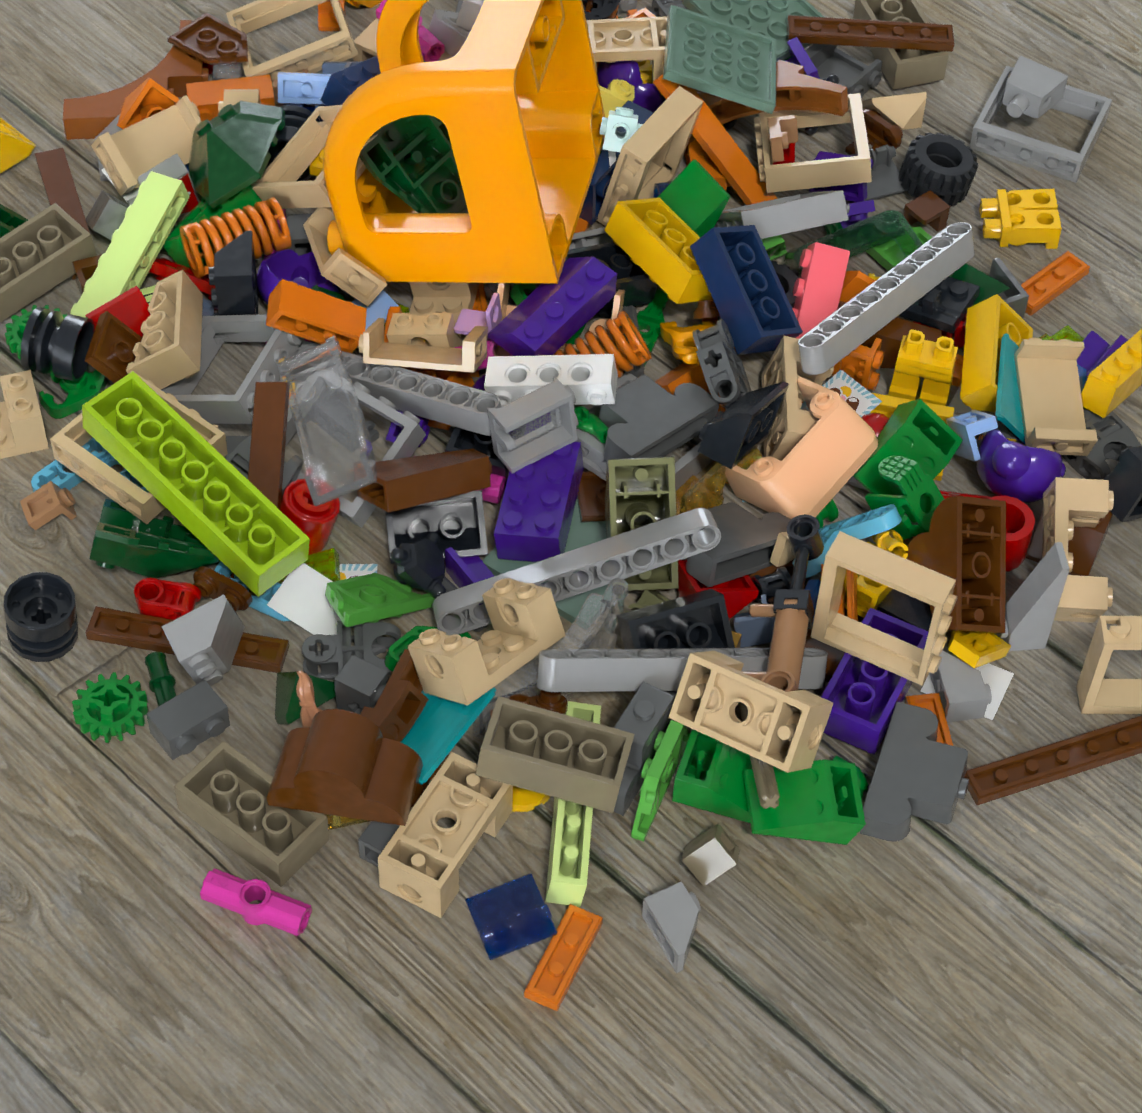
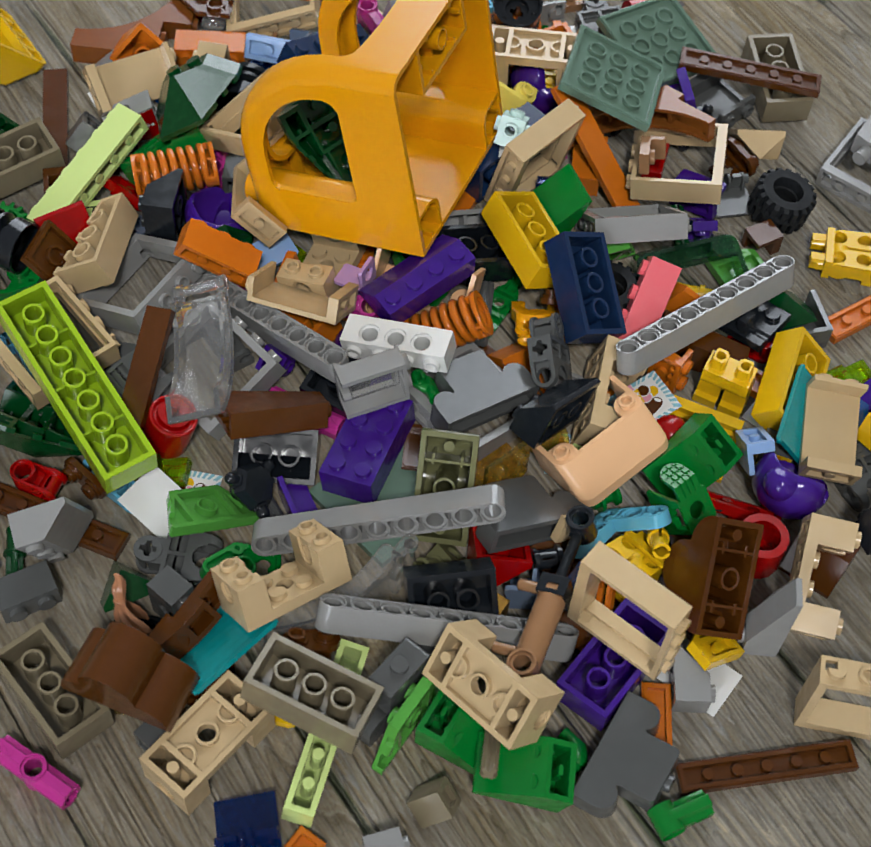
camera: 10 degrees right, 5 degrees up
none -> green piece [647,789,714,842]

